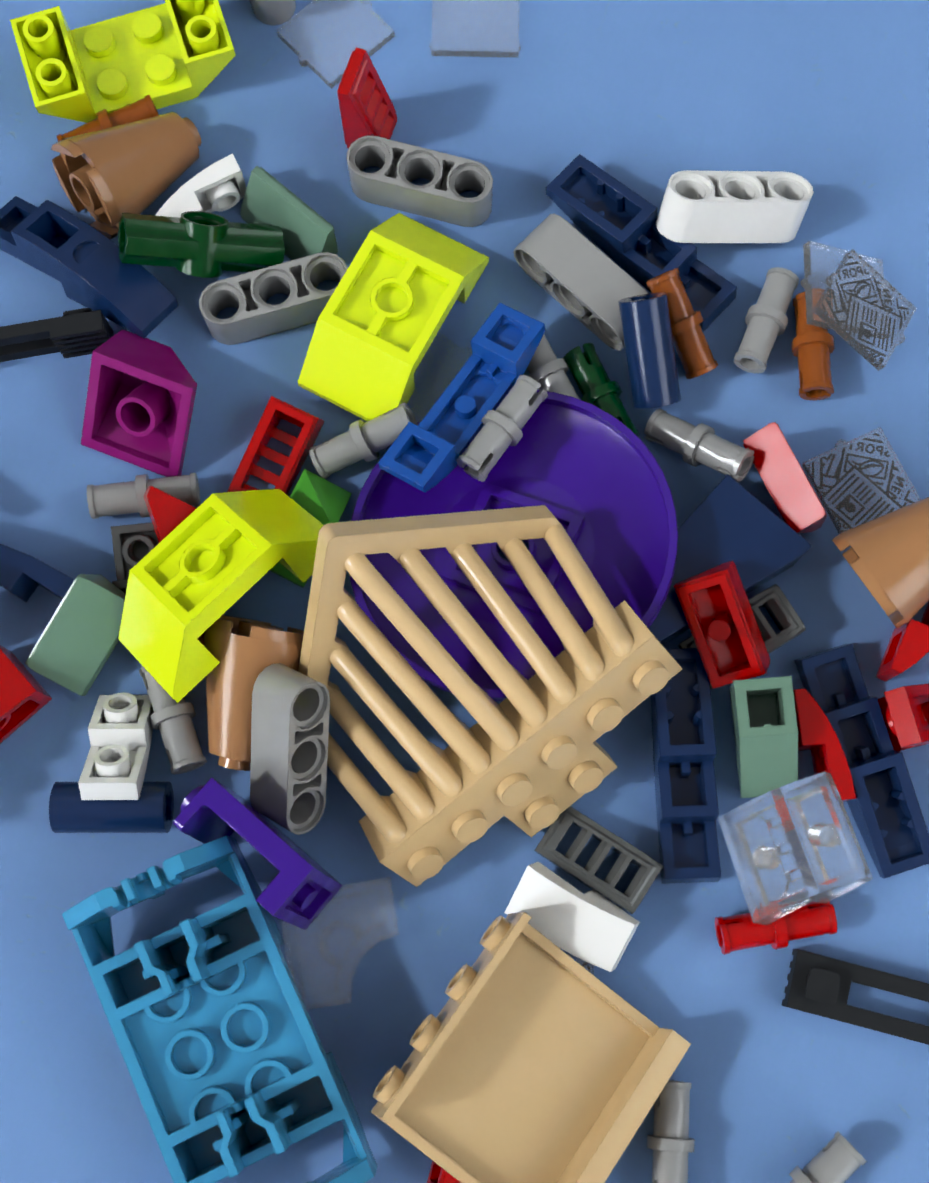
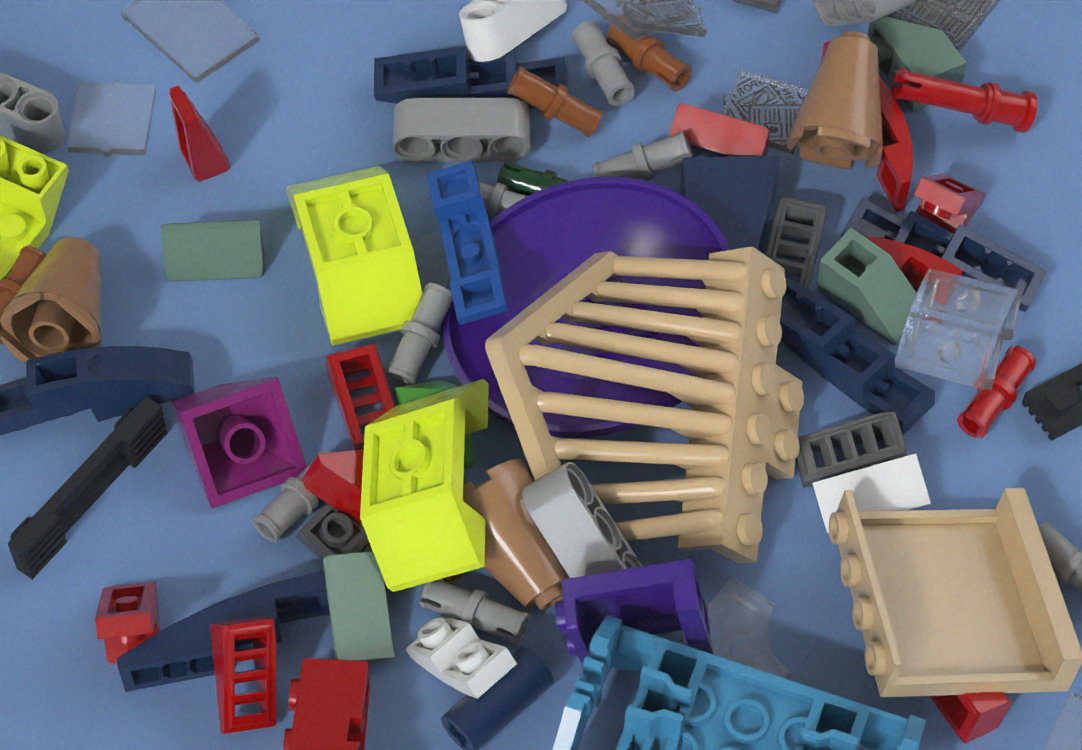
camera: 45 degrees left, 20 degrees down
dark green piece [118,211,285,278] -> none
white slope [155,153,246,218] -> none
light grey beam [199,252,348,345] -> none
light grey beam [347,135,493,227] -> none
light grey pin [456,375,548,482] -> none
dark blue piece [618,292,681,409] -> none
red slope [674,561,770,689] -> none

